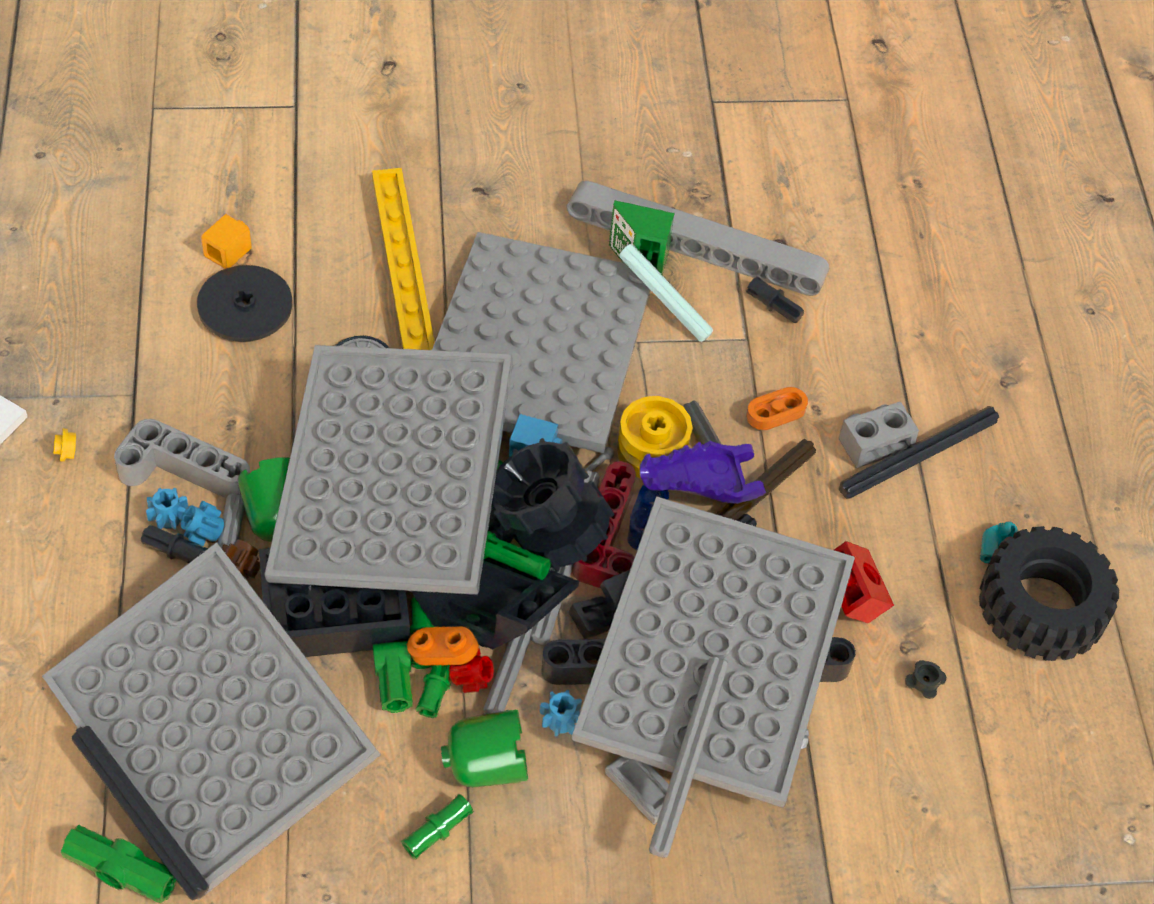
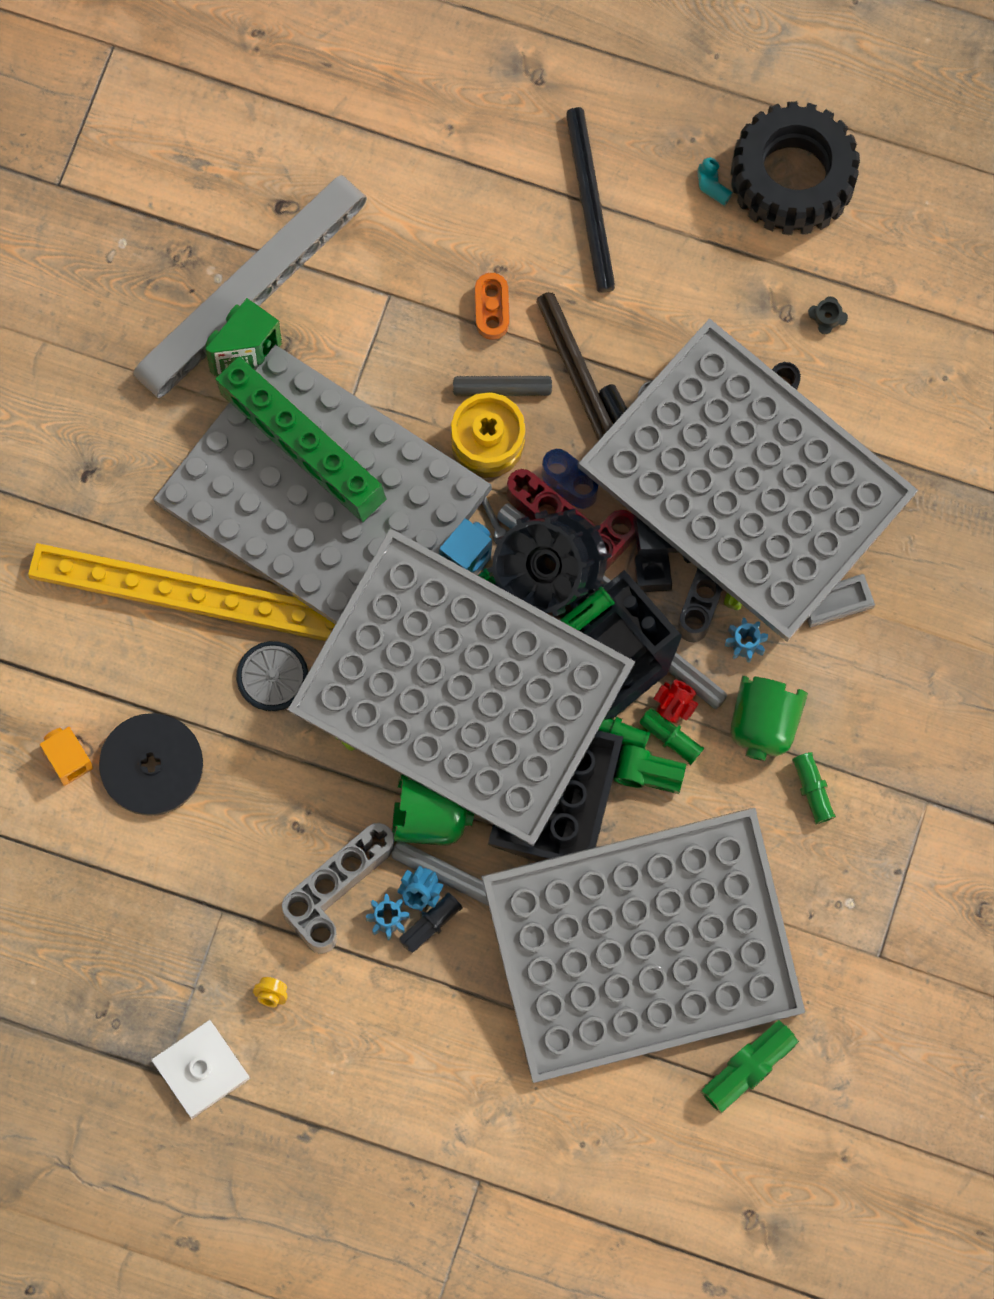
camera: 65 degrees left, 20 degrees up
black axle [72,726,209,901] -> none
reddish brown gear [222,540,260,579] -> none
orange plate [407,627,478,665] -> none
light aqua axle [619,244,713,342] -> none
dark purple animal [640,441,766,503] -> none
light grey axle [649,656,728,858] -> none
black axle [746,276,804,323] -> none
red brick [834,541,894,623] -> none
light grey brick [839,401,919,468] -> none
none -> green brick [215,356,387,523]

